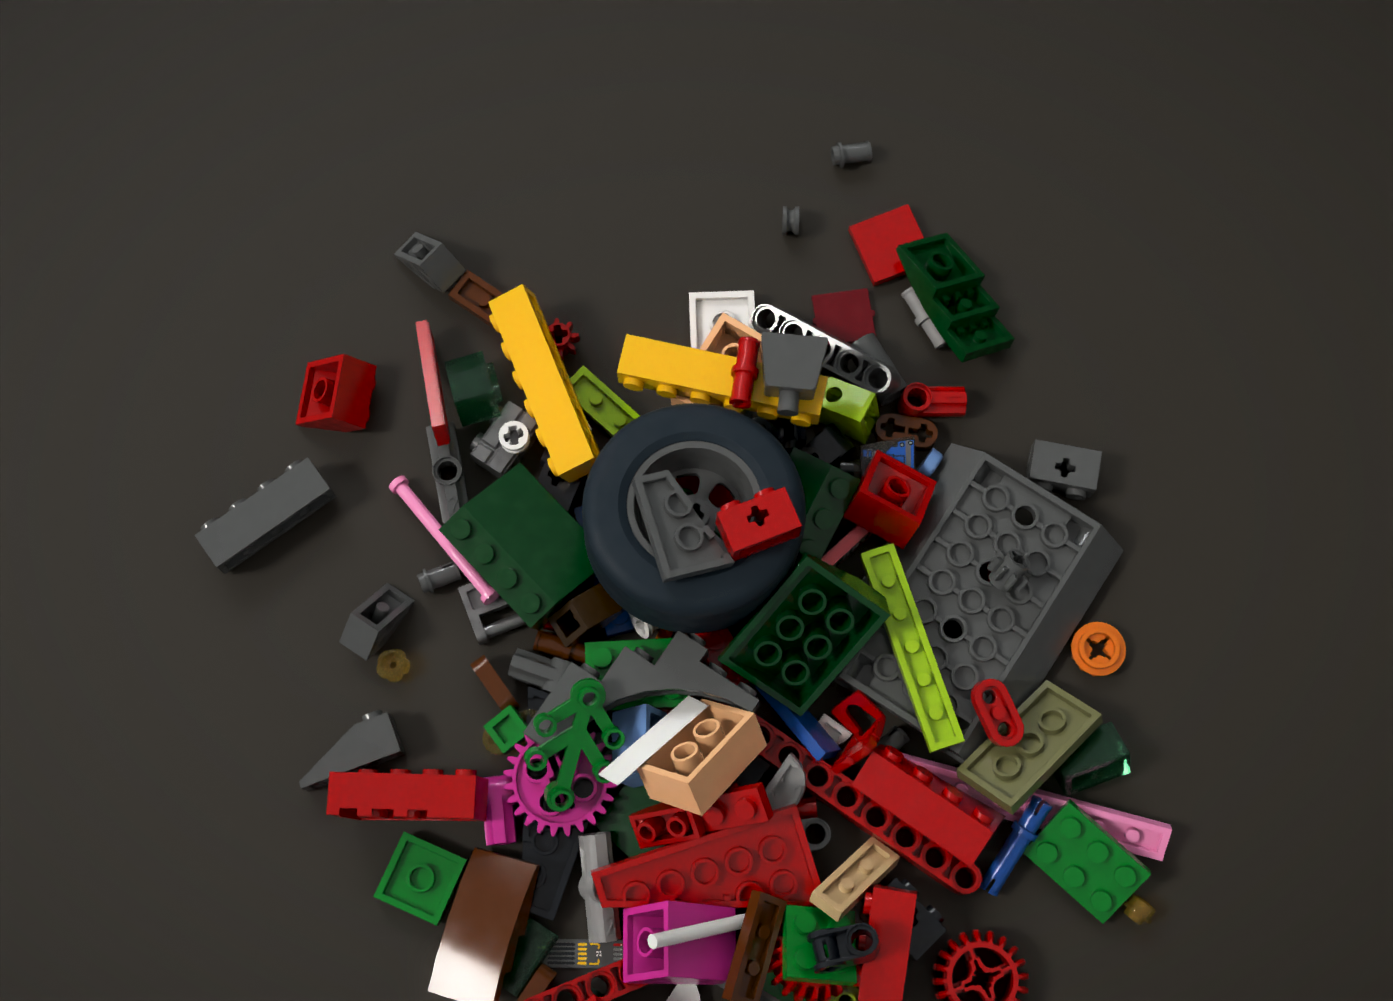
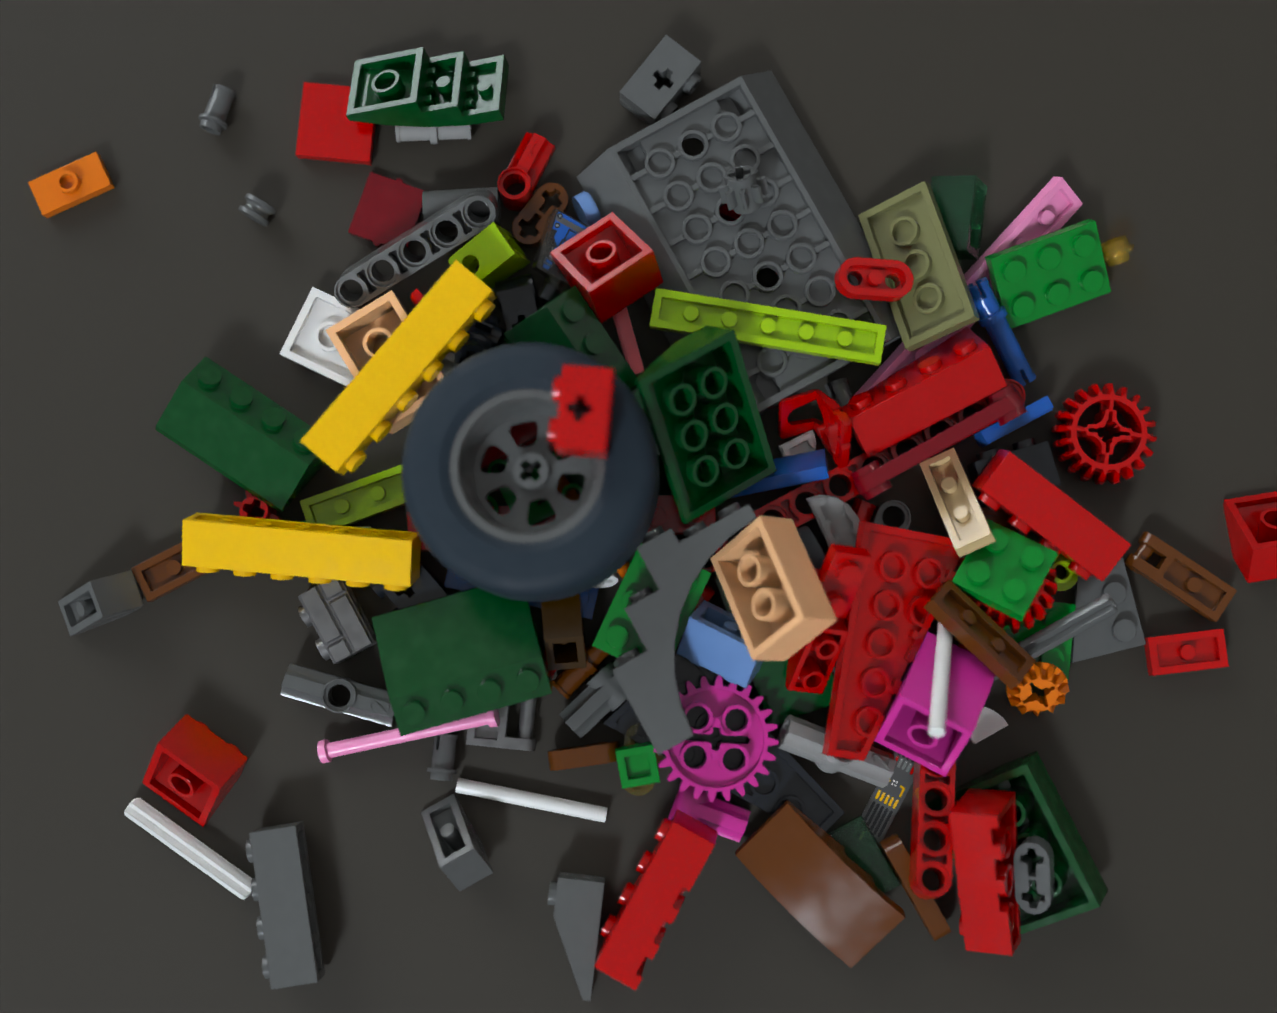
camera: 60 degrees left, 10 degrees up
green plate [373,832,469,926] -> none
clear yellow plate [376,648,410,682] -> none
tile [415,320,451,446] -> none
clear green brick [444,351,504,427] -> none
white bush [499,421,530,454] -> none
green plant [524,678,625,812] -> none
white sticker [598,696,709,786] -> none
dark grey wing [632,470,735,583] -> none
red pin [729,336,761,409] -> none
dark grey torso [761,331,828,416] -> none
black piece [806,923,880,974] -> none
orange gear [1070,622,1126,676] -> none
none -> orange plate [28,152,115,218]
none -> white axle [124,798,252,900]
none -> dark green slope [155,356,325,514]
none -> white bar [456,778,608,823]
none -> dark red piece [851,385,1027,501]
none -> blue tile [973,395,1054,447]

